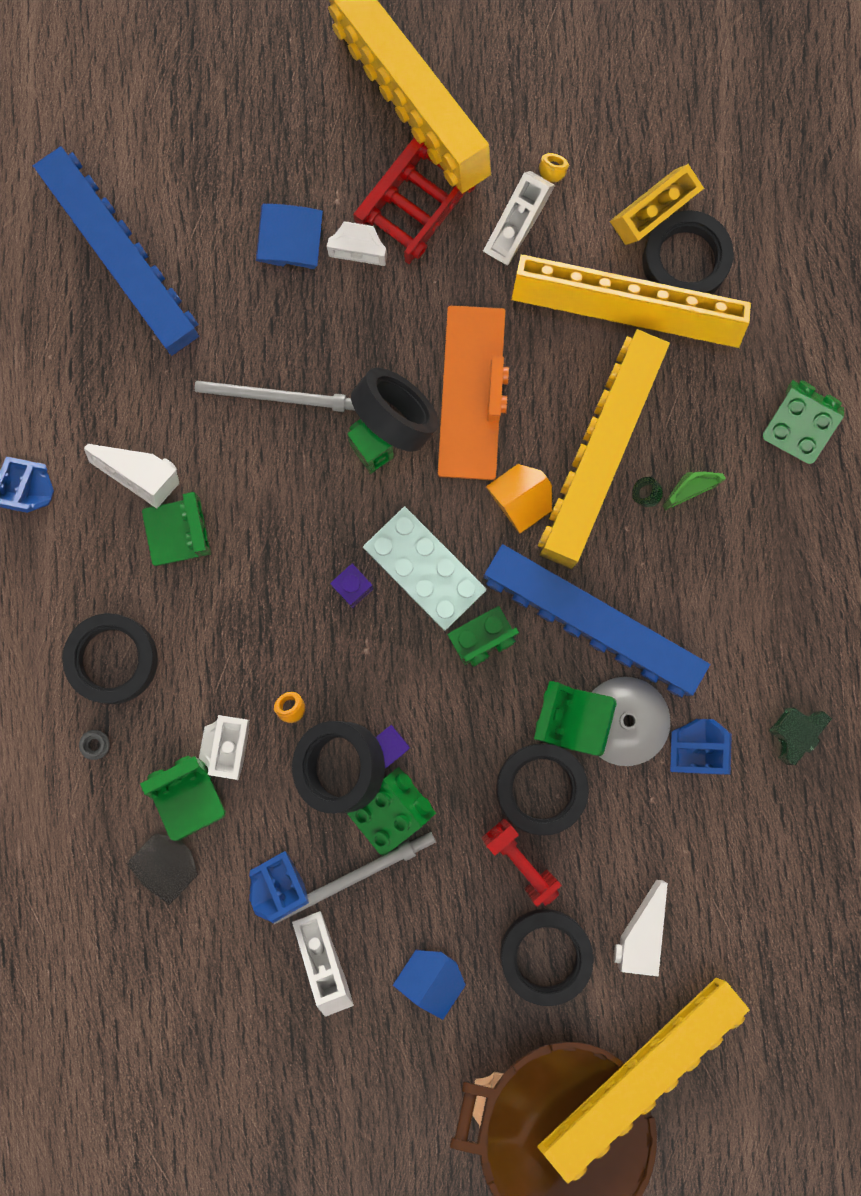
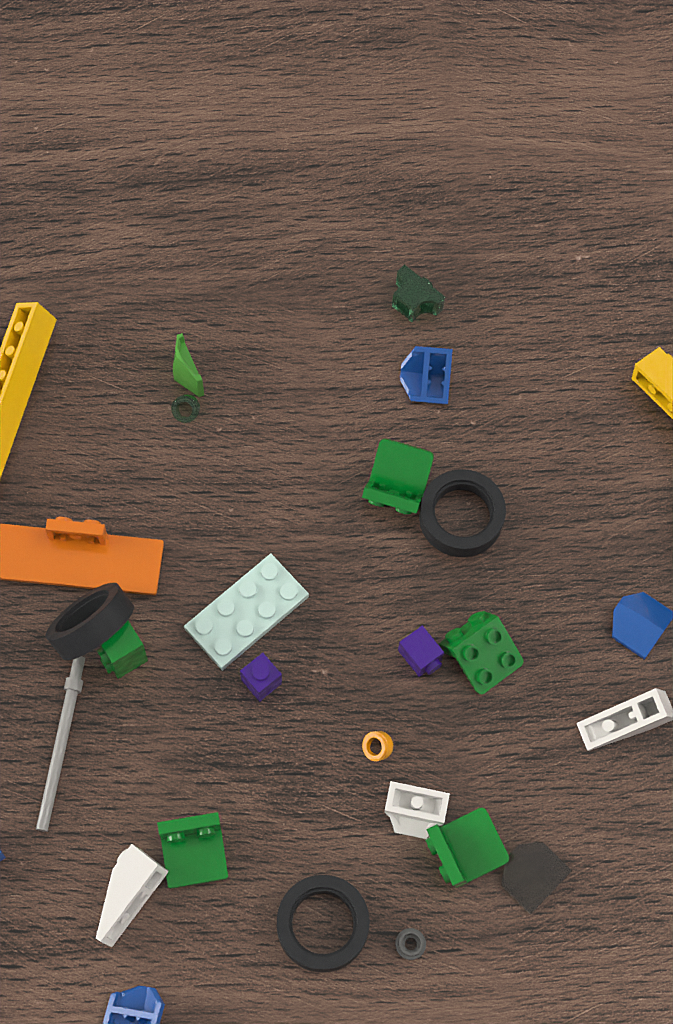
camera: 90 degrees left, 15 degrees down
blue slope [249,851,309,923] -> none
light grey bar [274,832,436,924] -> none
black tyre [292,721,385,813] -> none
green bracket [447,606,519,667] -> none
red fence [481,818,562,907] -> none
blue brick [483,544,710,698] -> none
light orange slope [486,464,552,534] -> none
black tyre [500,909,594,1006] -> none
yellow brick [538,329,670,569] -> none
light grey dish [591,677,670,766] -> none
white slope [614,880,668,976] -> none
bracket [763,380,844,464] -> none

